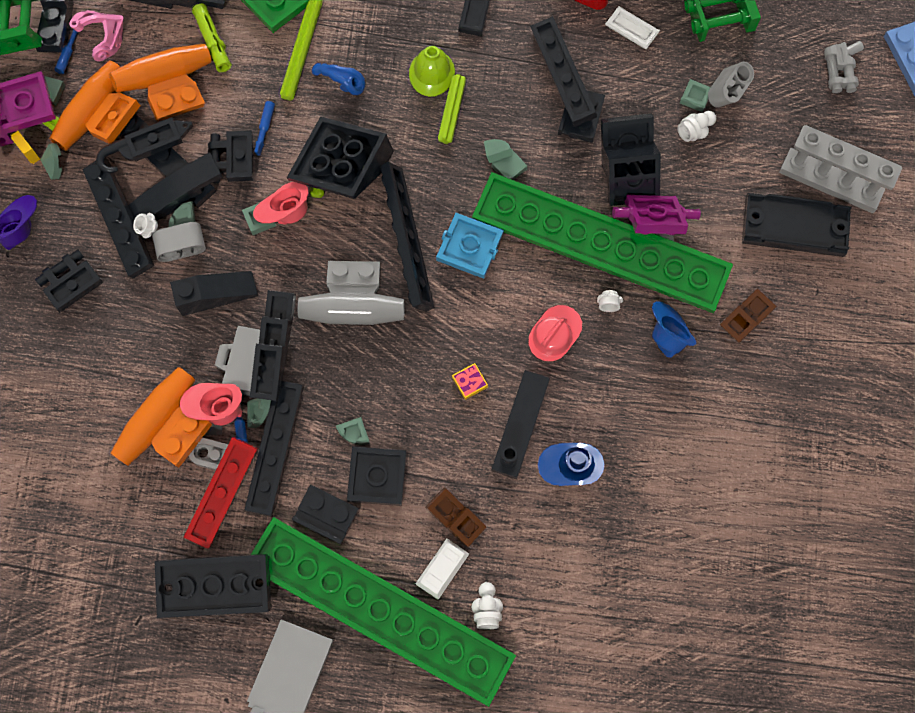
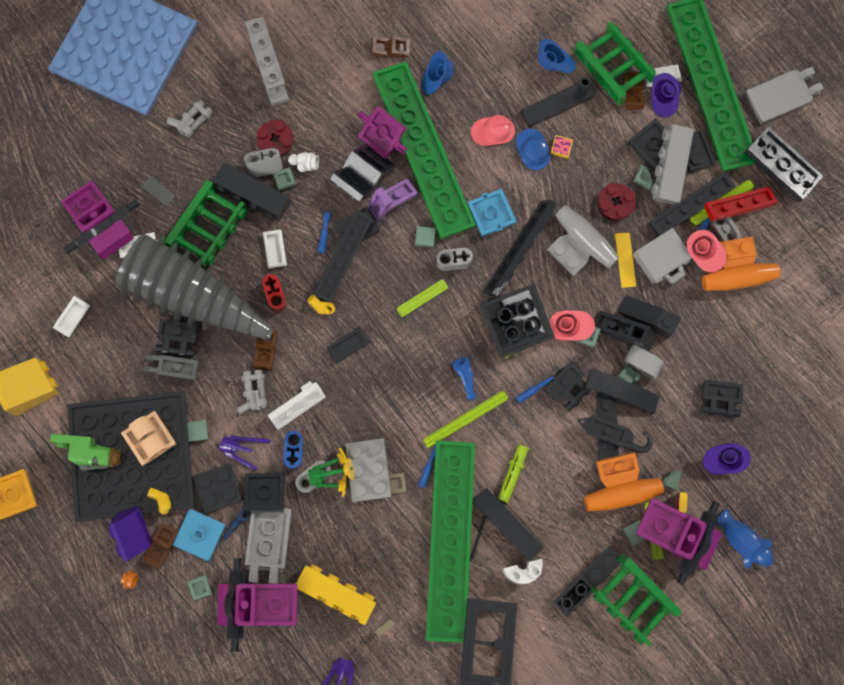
camera: 140 degrees left, 5 degrees up
blue piece [54,29,78,74] -> none
bright pink helmet [70,10,123,61] -> none
black plate [82,158,155,278] -> none
orange plate [109,44,211,122] -> none
white plate [133,213,158,238] -> none
sand green tile [247,398,271,428] -> none
black slope [250,290,296,401] -> none
lime hat [409,46,455,97] -> none
white piece [472,582,503,629] -> none
sand green tile [484,139,513,163] -> none
white plate [597,290,623,312] -> none
black piece [742,193,852,257] -> none
none -> black brick [213,162,291,221]
none -> dark red plate [256,120,294,157]
none -> yellow arm [307,295,335,314]
none -> blue piece [318,212,331,254]
none -> medium lavender bracket [367,179,418,222]
none -> light grey beam [436,248,473,271]
none -> blue piece [516,129,551,170]
none -> green fence [574,21,656,106]
none -> black slope [594,311,656,352]
none -> dark red plate [597,183,636,221]
none -> yellow sticker [615,233,636,288]
none -> light grey brick [651,124,694,204]
none -> dark purple piece [652,73,681,118]
none -> lime axle [690,180,754,226]

